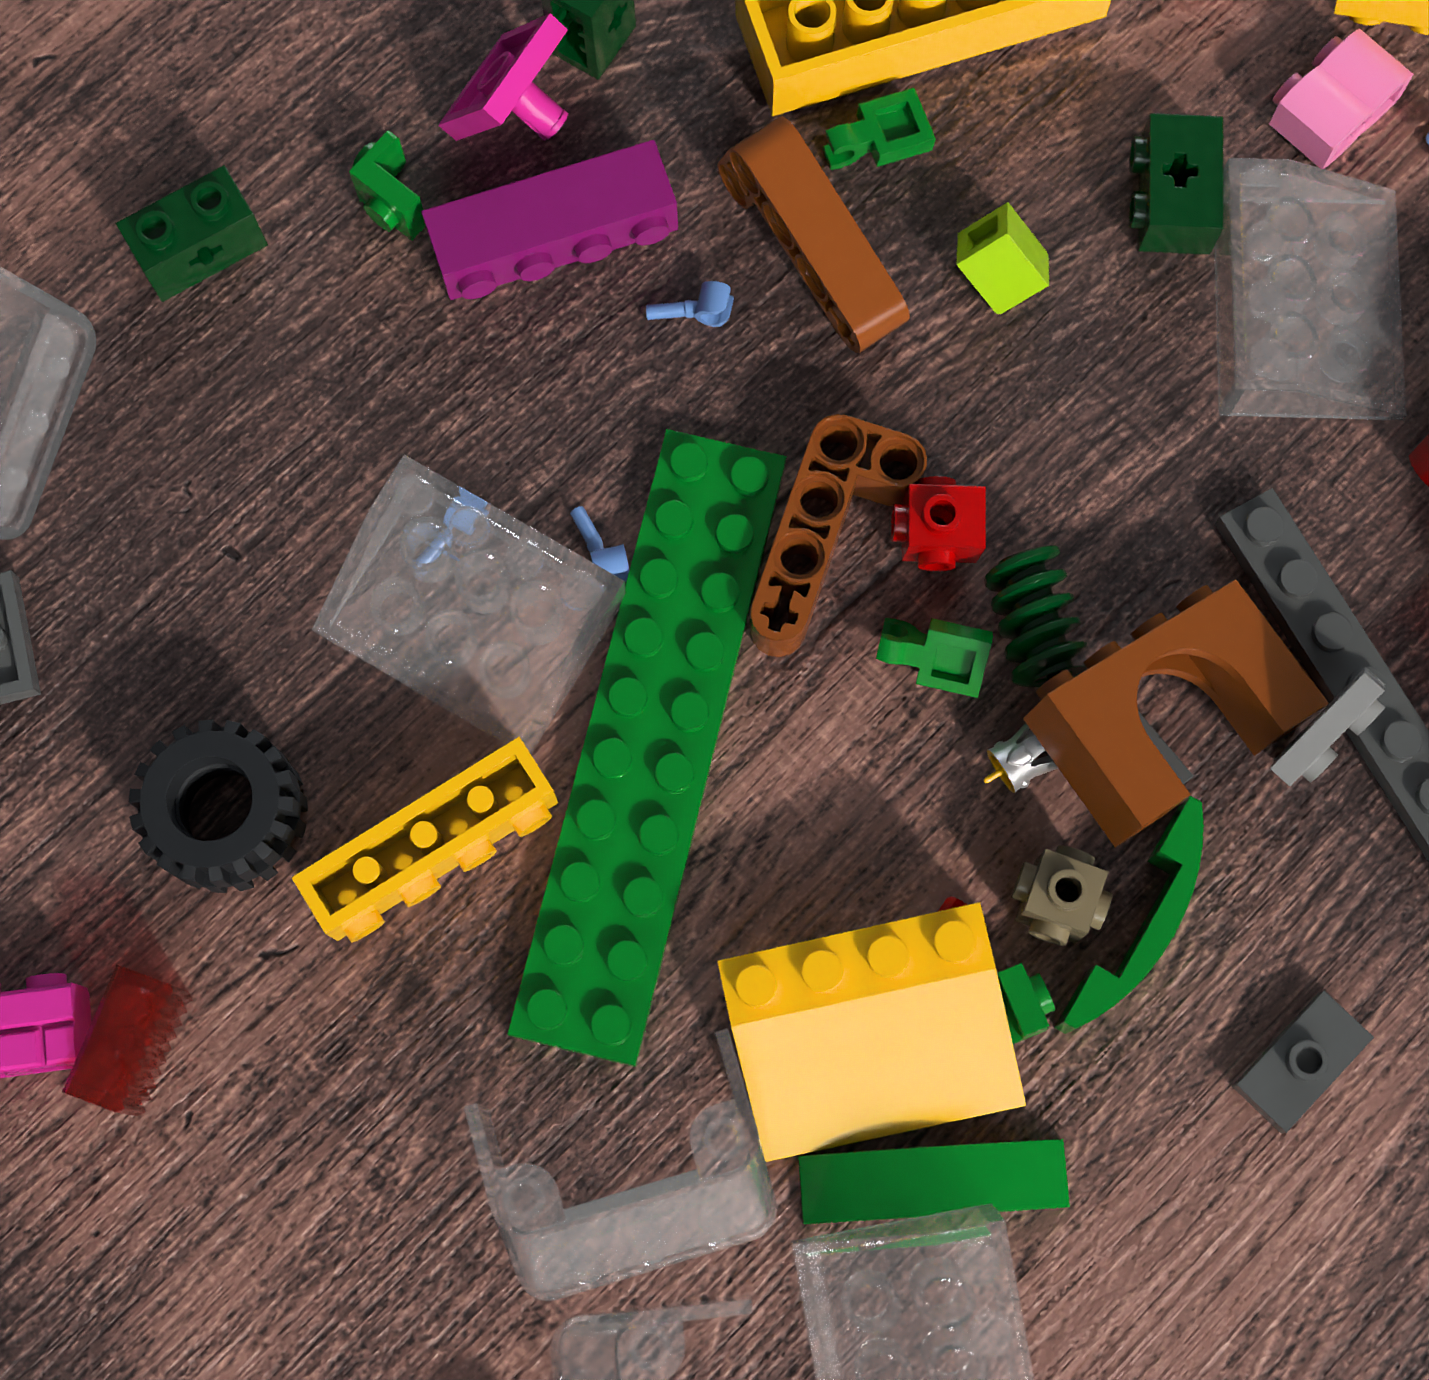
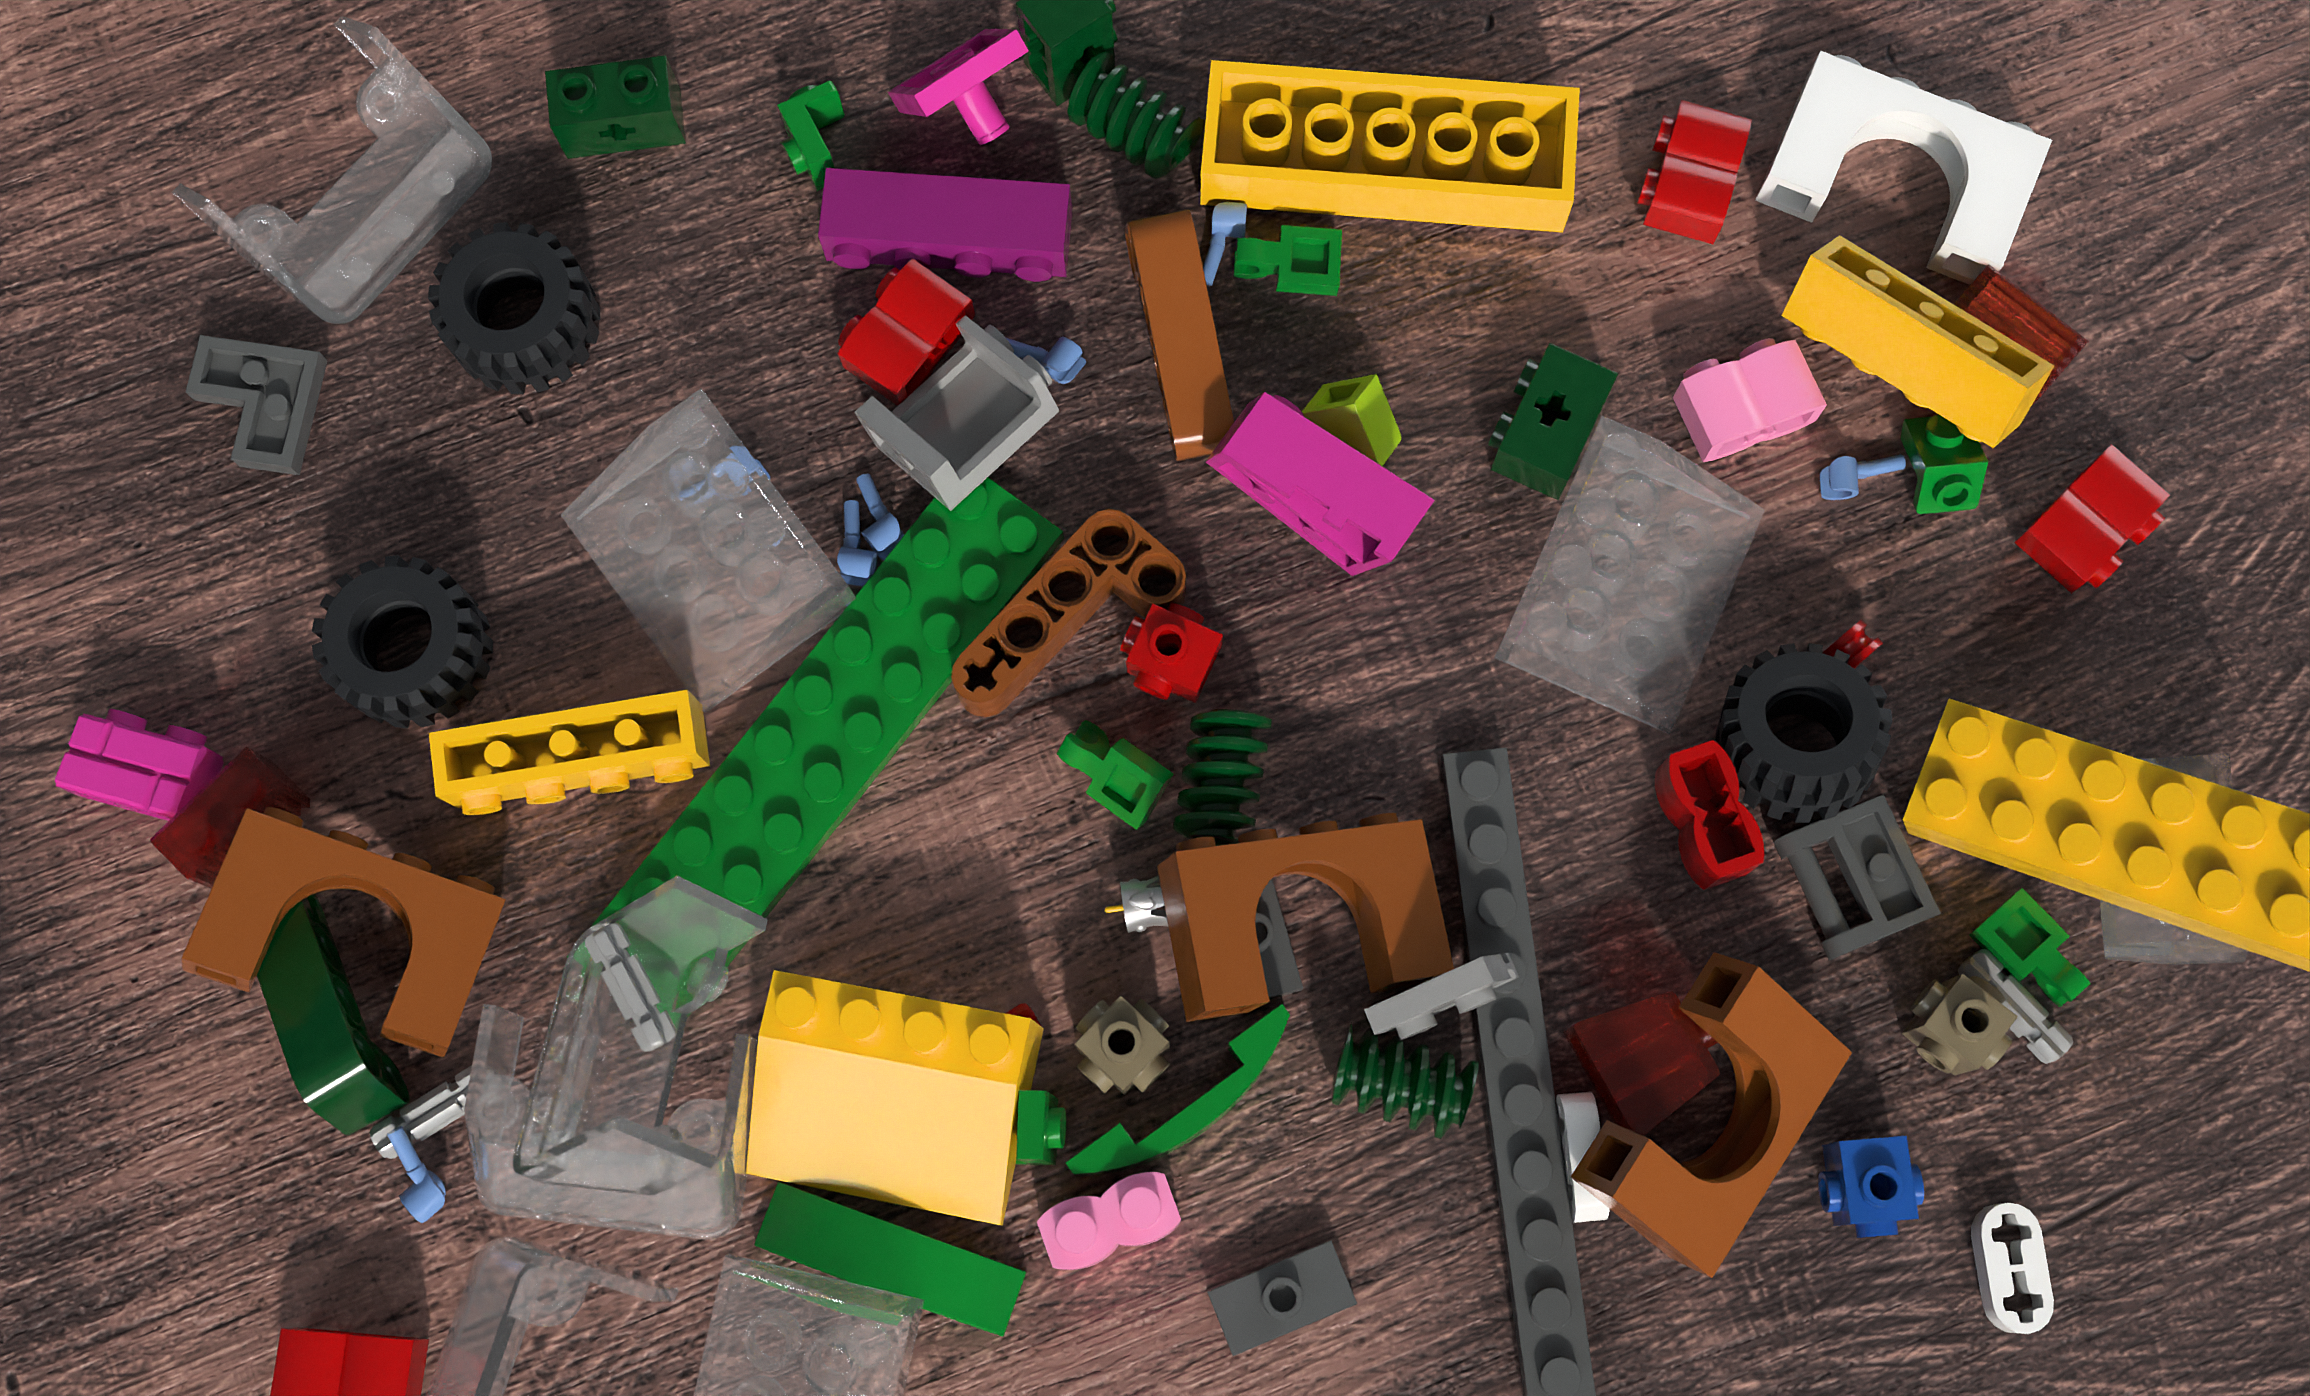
camera: 25 degrees right, 0 degrees up
none -> dark orange arch [181,807,506,1058]
none -> dark green beam [257,894,410,1136]
none -> light grey axle [370,1064,498,1159]
none -> medium blue hand [387,1126,446,1223]
none -> black tyre [428,222,601,394]
none -> clear windscreen [513,876,768,1196]
none -> light grey axle [585,922,677,1052]
none -> red brick [838,259,975,406]
none -> light grey panel [854,315,1059,511]
none -> medium blue hand [856,473,904,561]
none -> bright pink brick [1037,1172,1181,1270]
none -> dark green piece [1067,51,1205,179]
none -> medium blue hand [1203,202,1247,286]
none -> dark pink wedge [1206,392,1435,576]
none -> dark green piece [1331,1022,1479,1139]

